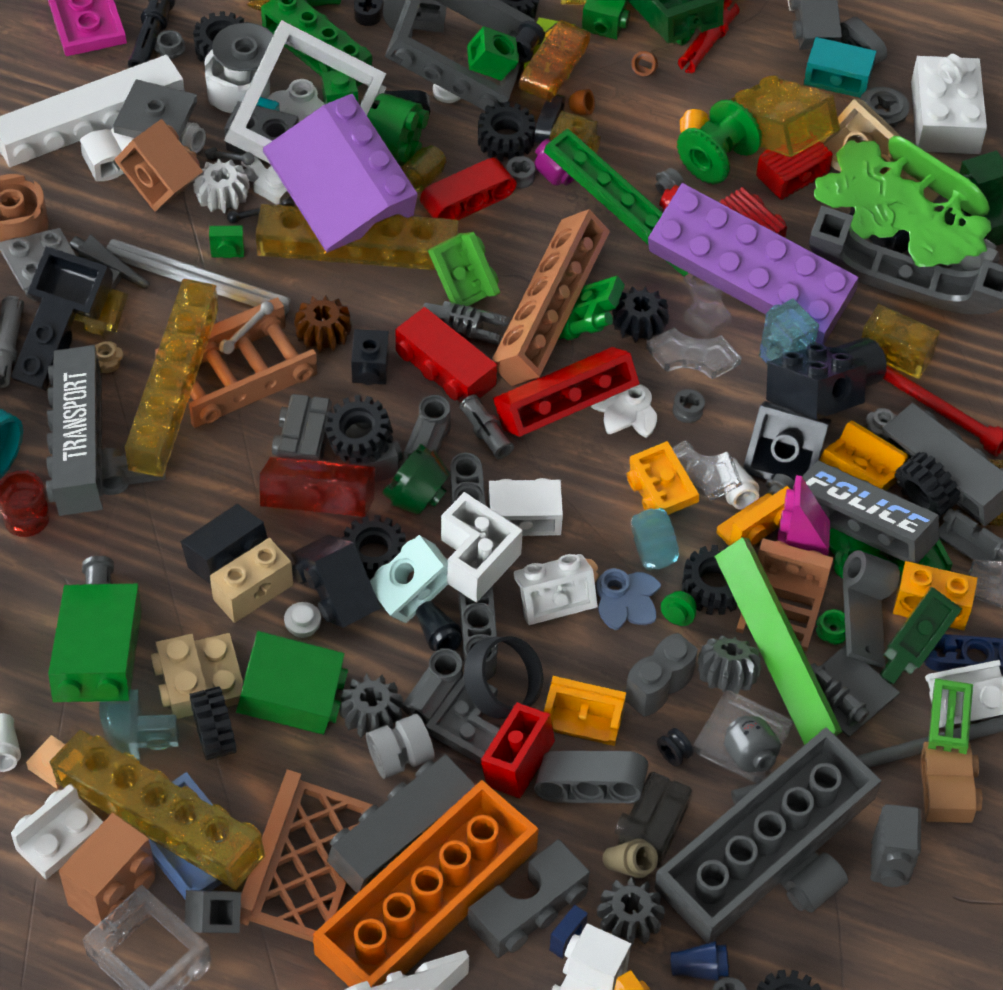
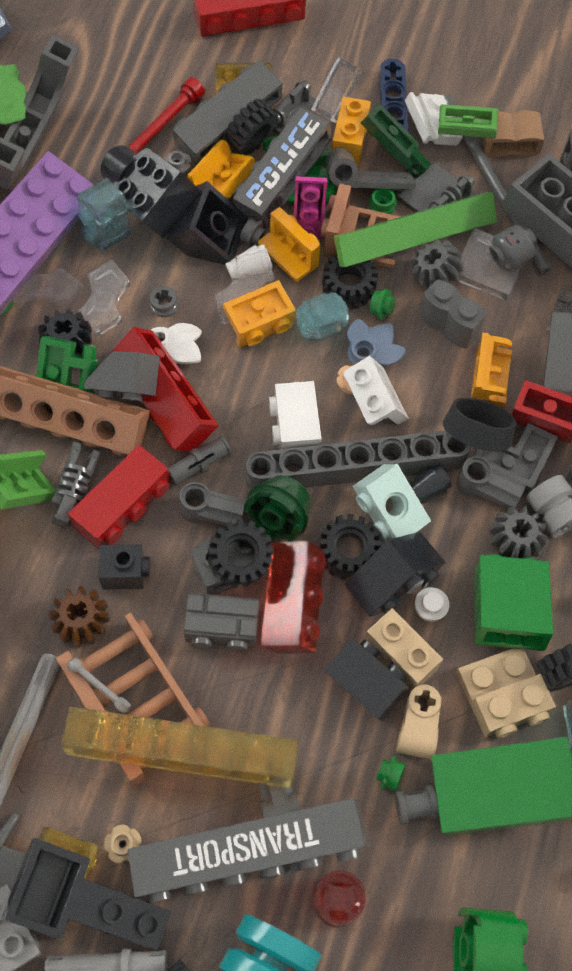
camera: 95 degrees left, 10 degrees up
white brick [441,492,523,603] -> none
black bush [657,728,694,767] -> none
clear yellow brick [861,303,940,379] -> none
none -> dark grey slope [84,351,160,401]
none -> green plate [376,756,406,792]
none -> tan piece [396,685,441,760]

